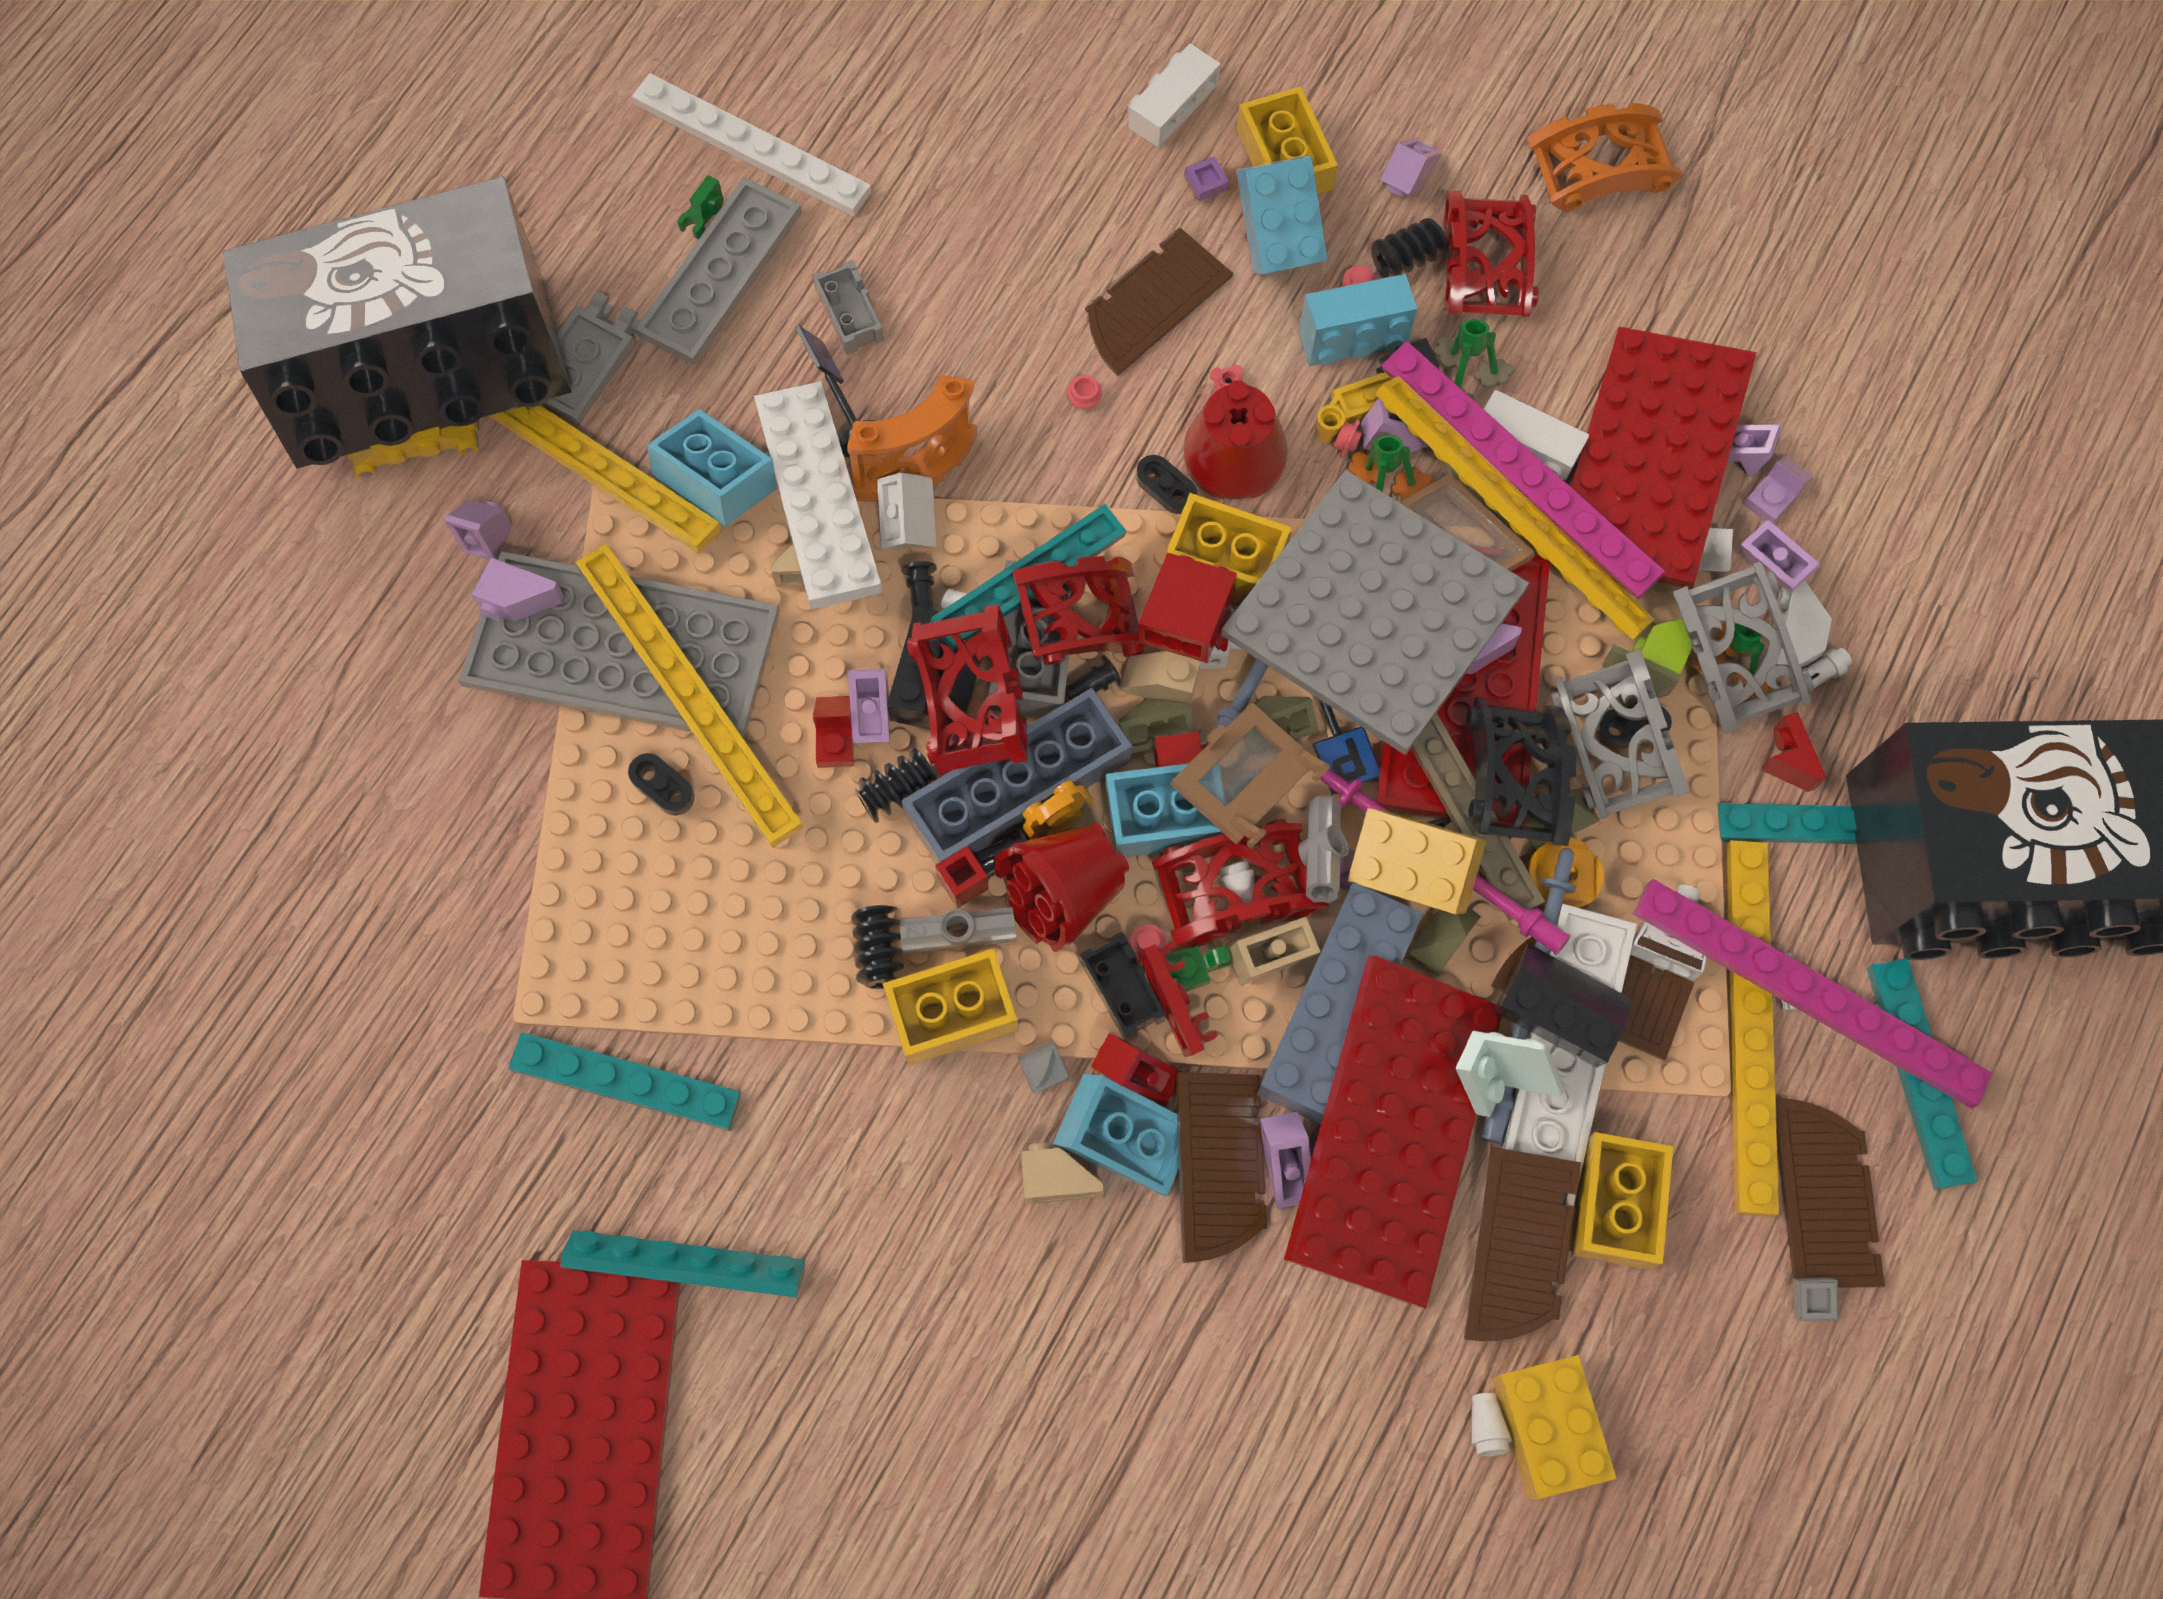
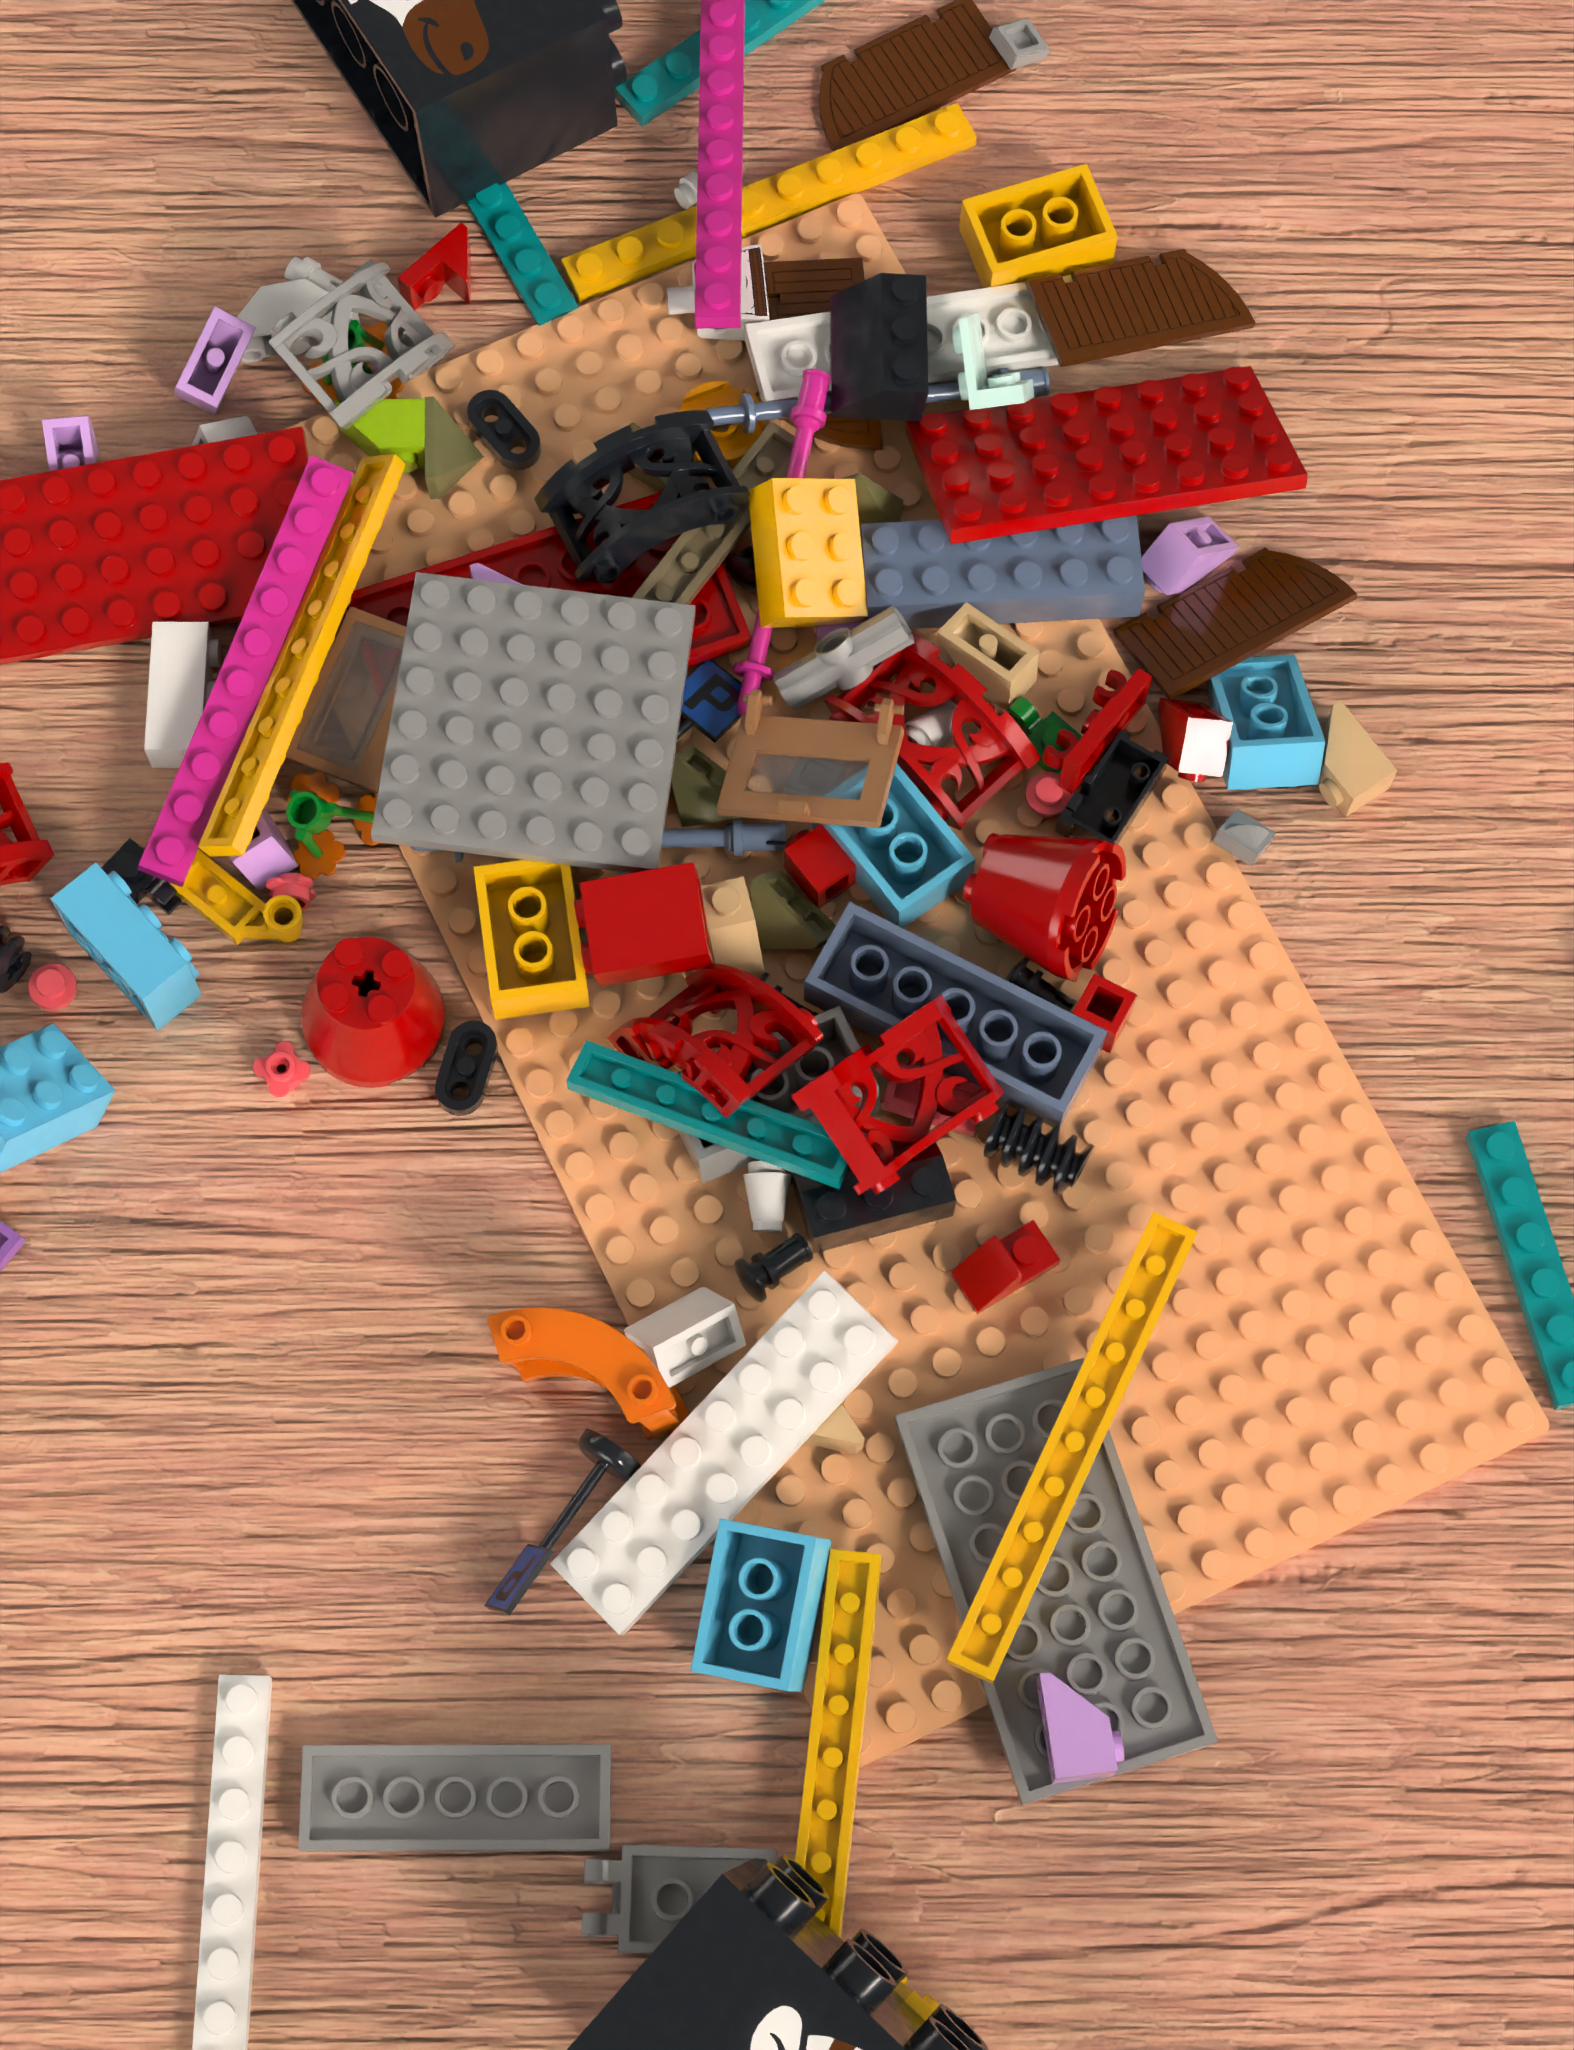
camera: 120 degrees left, 0 degrees up
lavender slope [445,500,512,560] -> none
black plate [628,753,695,816] -> none
green plate [678,175,724,239] -> none
light grey piece [812,260,884,355] -> none
lavender slope [848,669,890,743] -> none
black piece [851,905,904,989] -> none
yellow brick [883,948,1018,1066] -> none
light grey piece [900,907,1016,954] -> none
light orange plate [1022,780,1094,840] -> none
coral plate [1068,375,1102,409] -> none
reddish brown piece [1085,227,1233,376] -> none
plant [1434,319,1515,400] -> none
white cone [1471,1393,1512,1457] -> none
yellow brick [1492,1355,1617,1500] -> none
light grey fence [1551,649,1690,819] -> none
lavender slope [1743,456,1814,523] -> none

